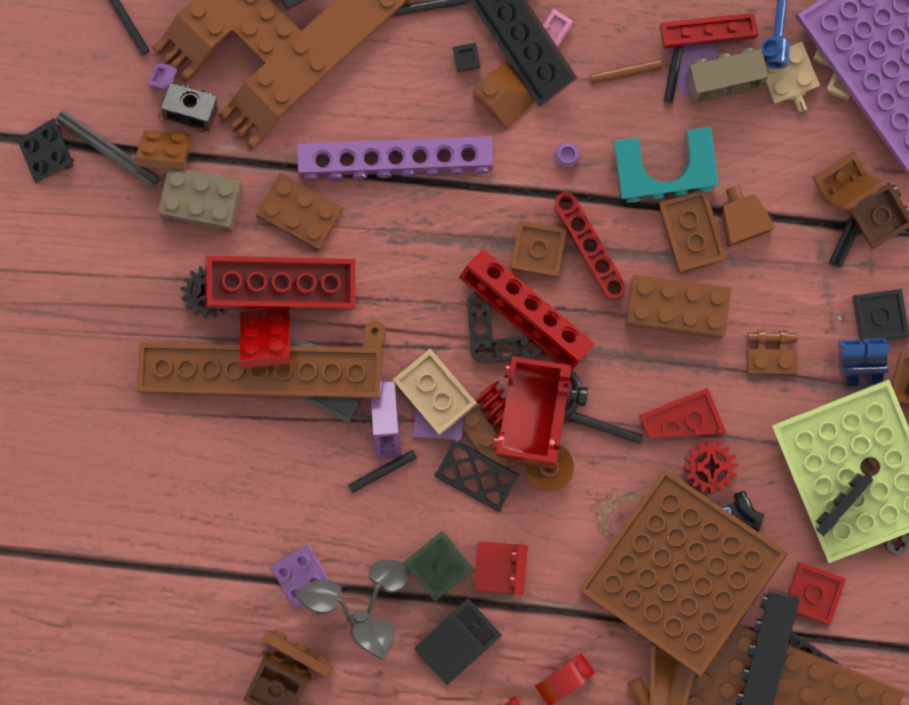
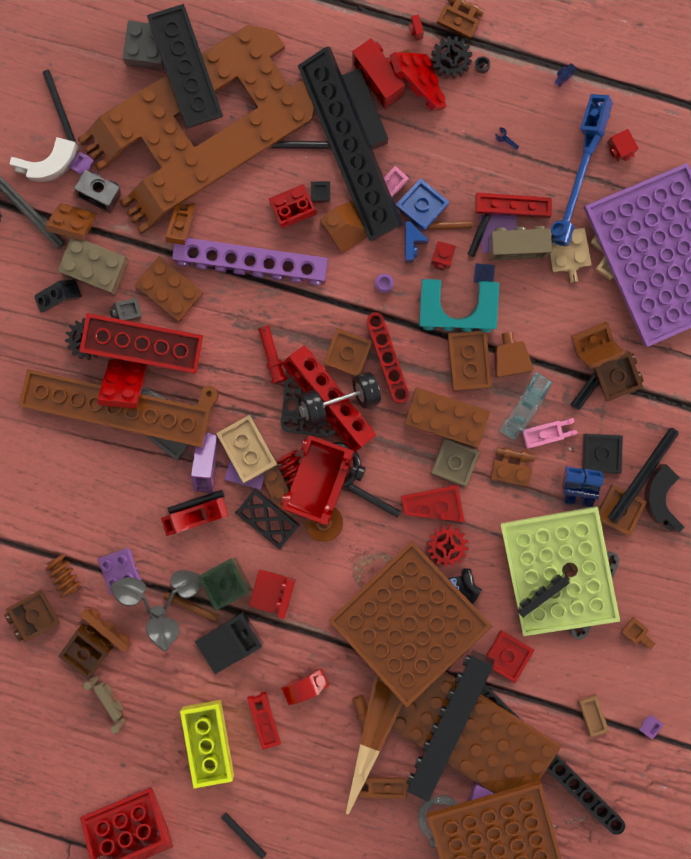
camera: 15 degrees right, 5 degrees up
none -> reddish brown plate [4,589,60,643]
none -> white arch [10,137,79,182]
none -> black bracket [34,279,82,313]
none -> dark orange piece [45,554,81,598]
none -> dark grey bracket [110,298,142,321]
none -> red arch [161,498,228,536]
none -> dark orange bar [163,591,219,622]
none -> dark orange plate [166,202,196,245]
none -> red pin [258,325,288,384]
none -> red brick [269,184,317,229]
none -> black axle [298,372,381,427]
none -> blue plate [396,178,450,231]
none -> blue slope [405,221,429,263]
none -> red bracket [431,241,456,270]
none -> dark tan tile [431,438,480,487]
none -> clear blue plate [474,263,495,283]
none -> clear light blue arch [499,372,552,440]
none -> bright pink hinge [521,418,578,449]

